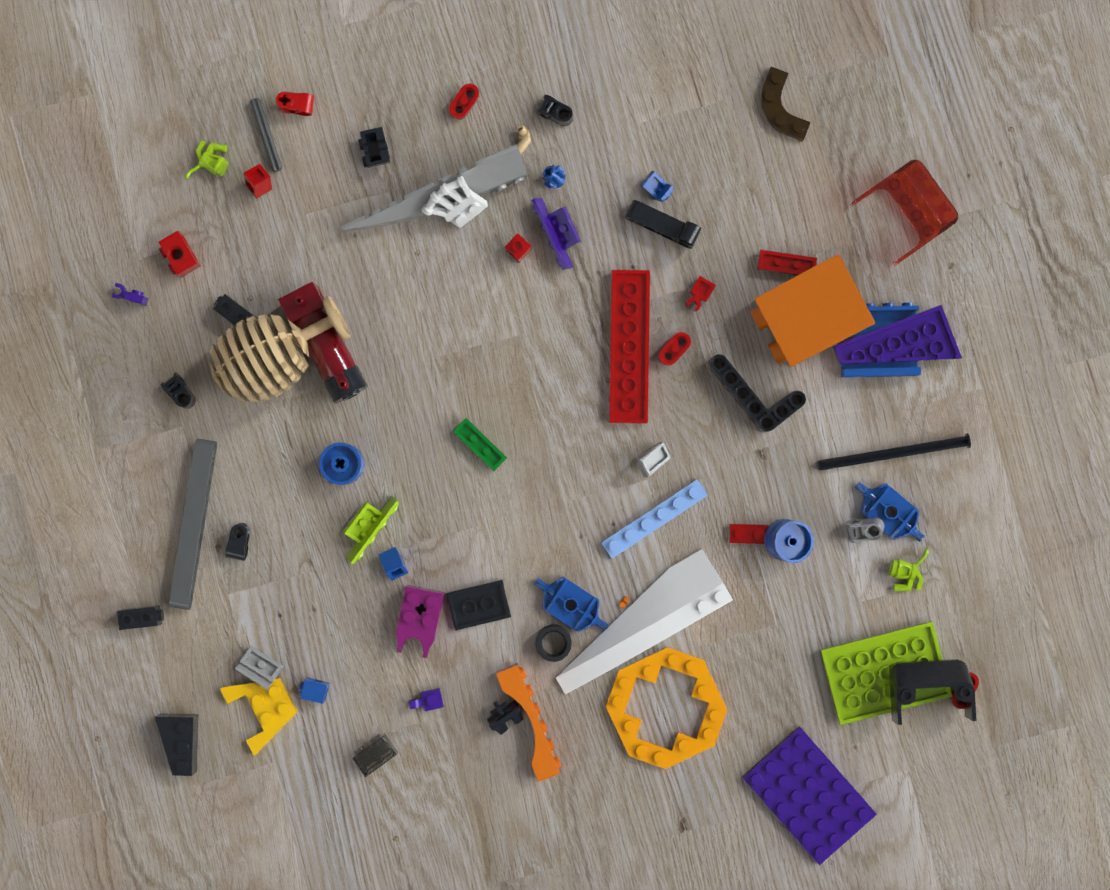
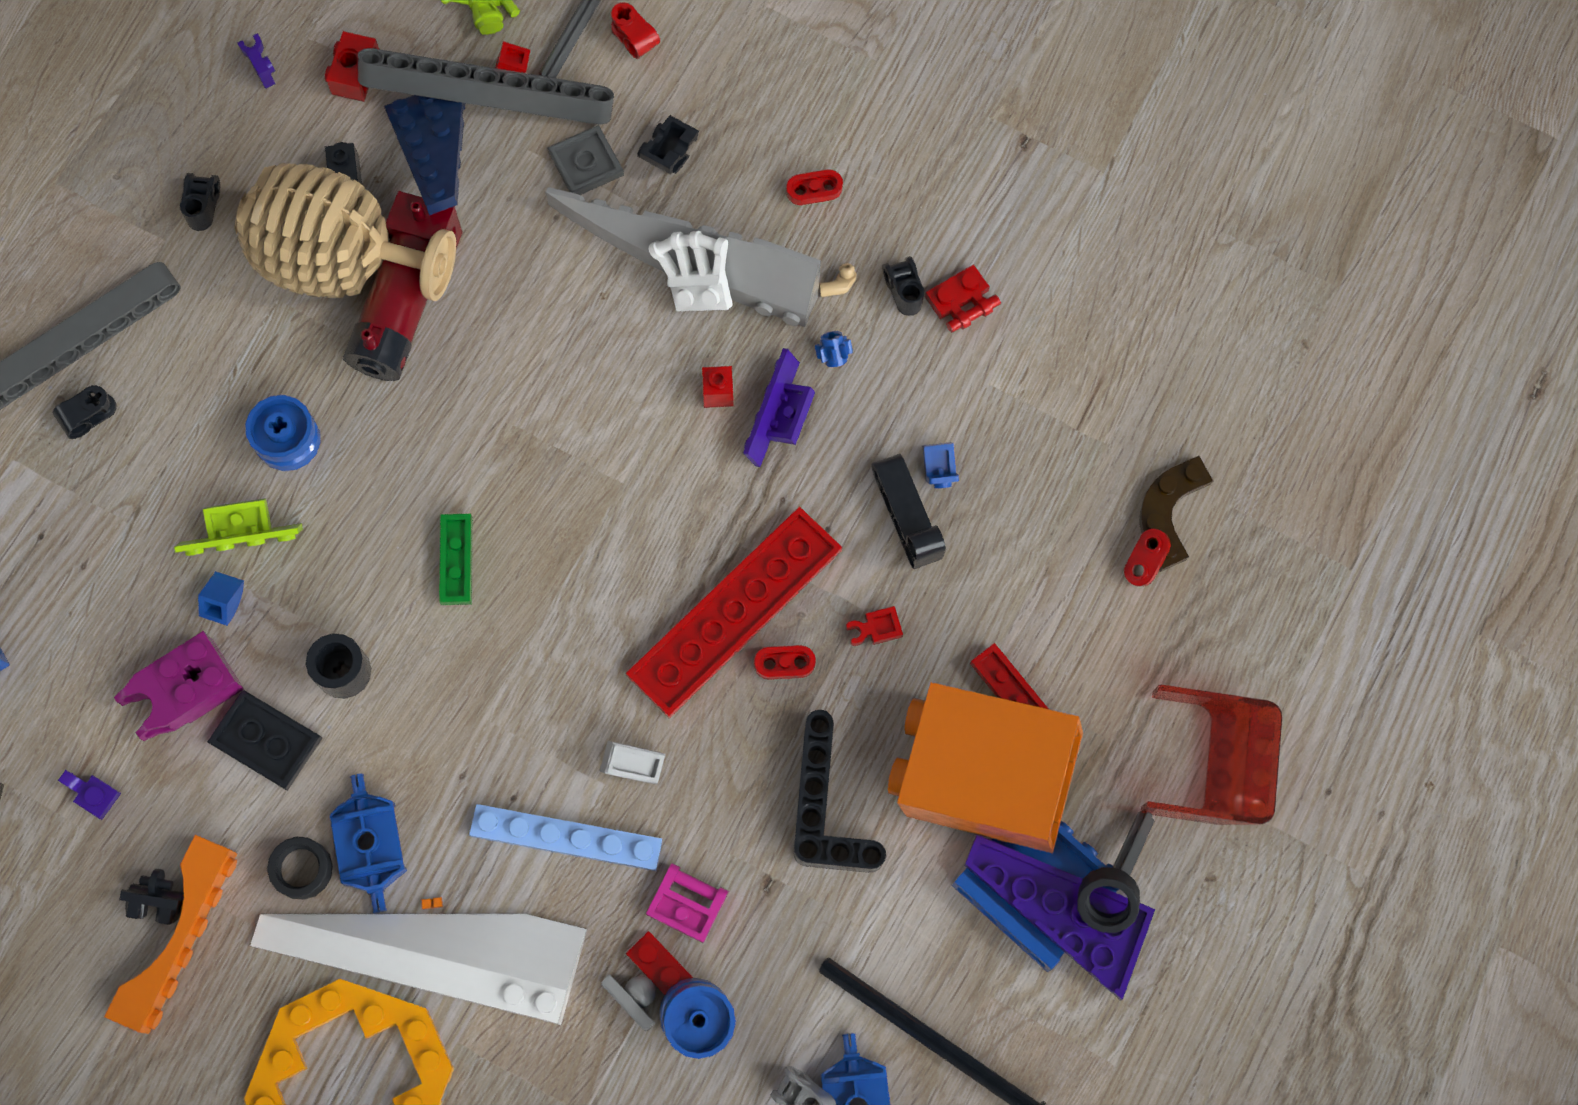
camera: 40 degrees right, 15 degrees down
none -> black piece [305,633,372,699]
none -> dark grey beam [358,48,614,125]
none -> dark blue wing [384,95,466,215]
none -> dark grey tile [548,125,624,195]
none -> light grey tile [601,974,656,1031]
none -> dark pink plate [646,863,729,944]
none -> red plate [925,264,1001,333]
none -> black tyre [1077,867,1140,933]
none -> dark grey axle [1112,811,1154,888]
none -> red plate [1124,529,1171,587]

